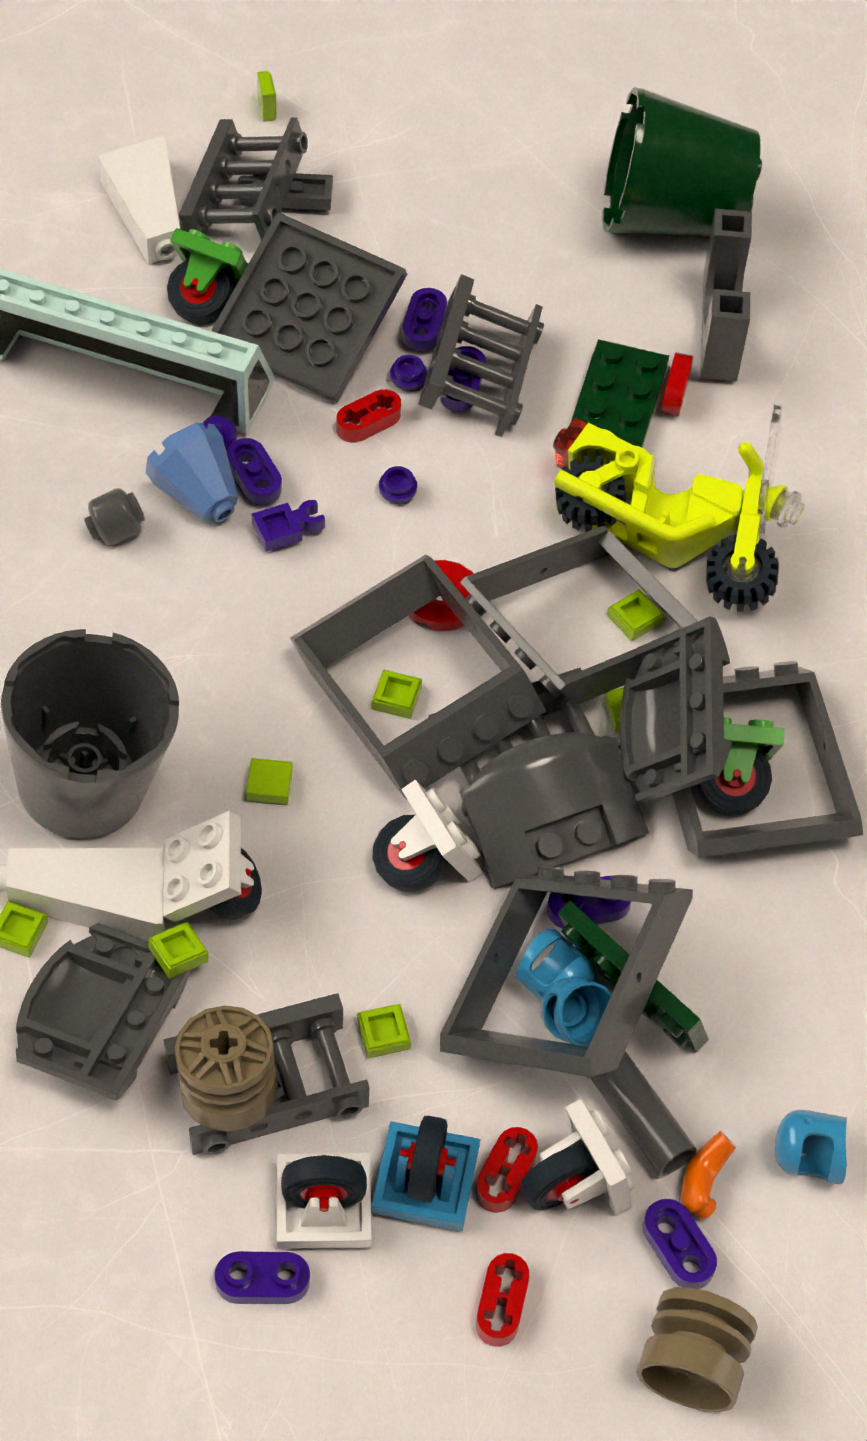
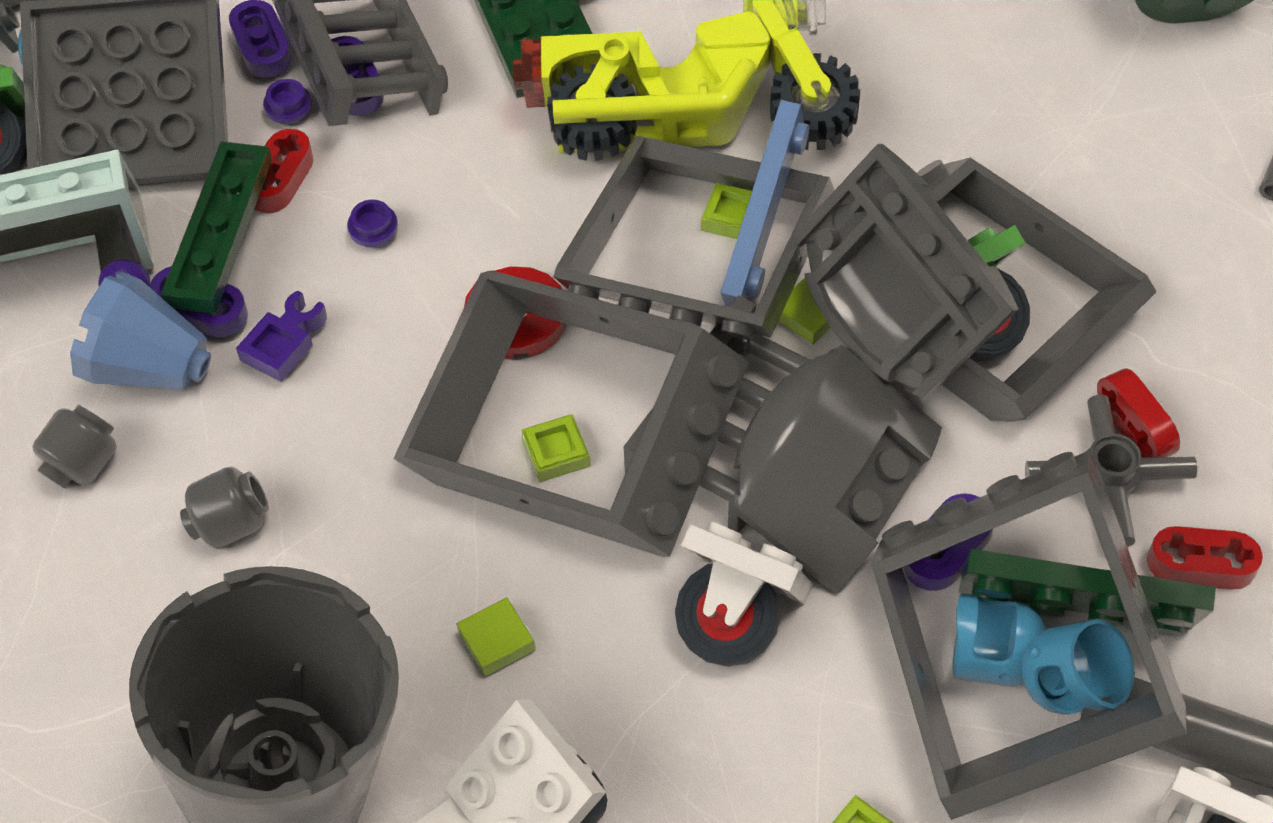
camera: 30 degrees left, 0 degrees up
none -> dark green plate [161,141,272,314]
none -> dark grey head [180,466,269,549]
none -> medium blue plate [720,100,810,307]
none -> dark grey bar [1025,395,1197,547]
none -> red beam [1097,368,1181,458]
none -> red beam [1147,526,1263,590]

